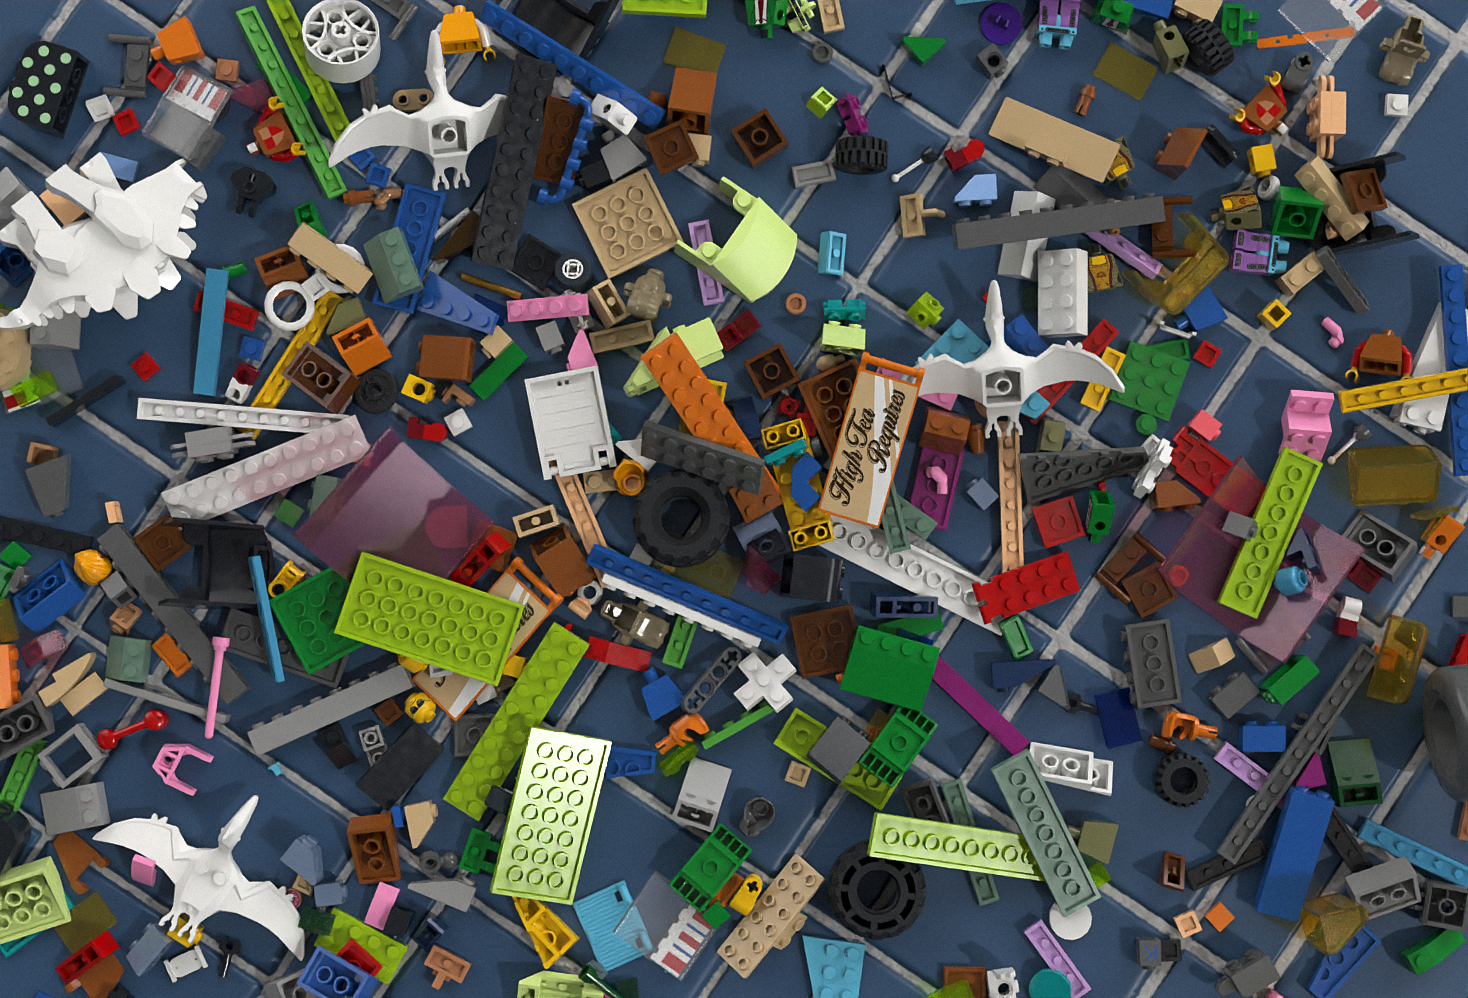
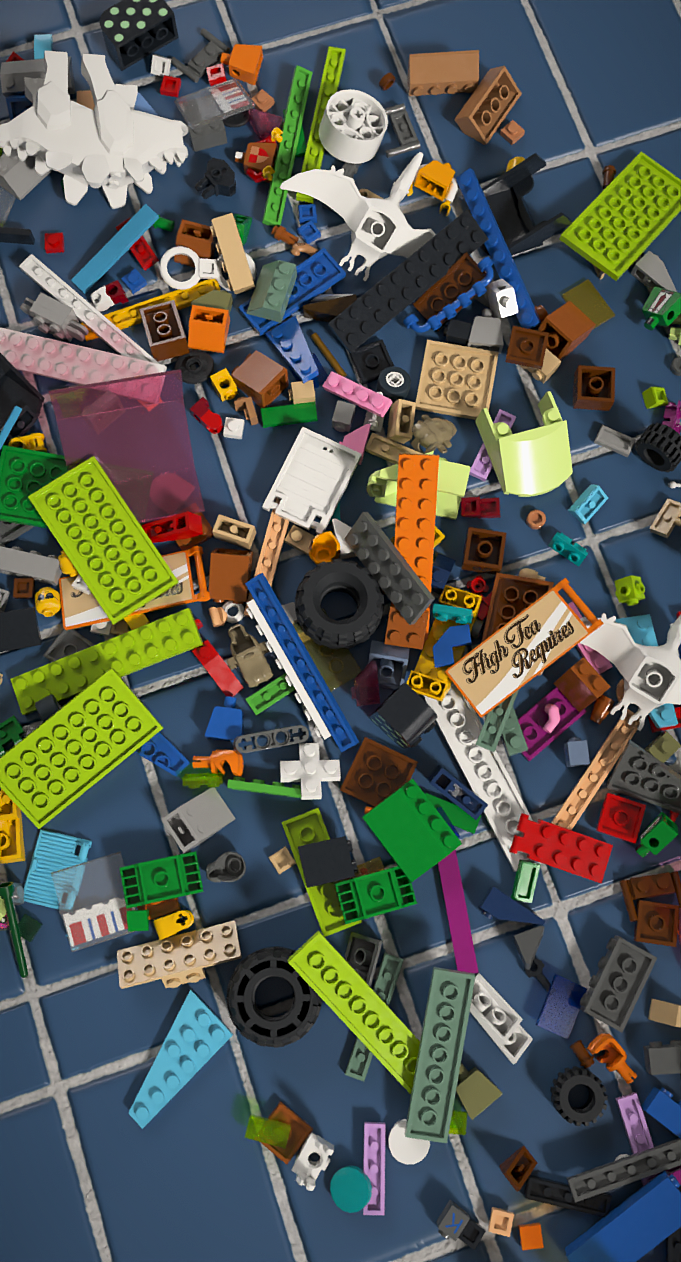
camera: 30 degrees right, 10 degrees down
yellowish green slope [820,321,866,356] -> none

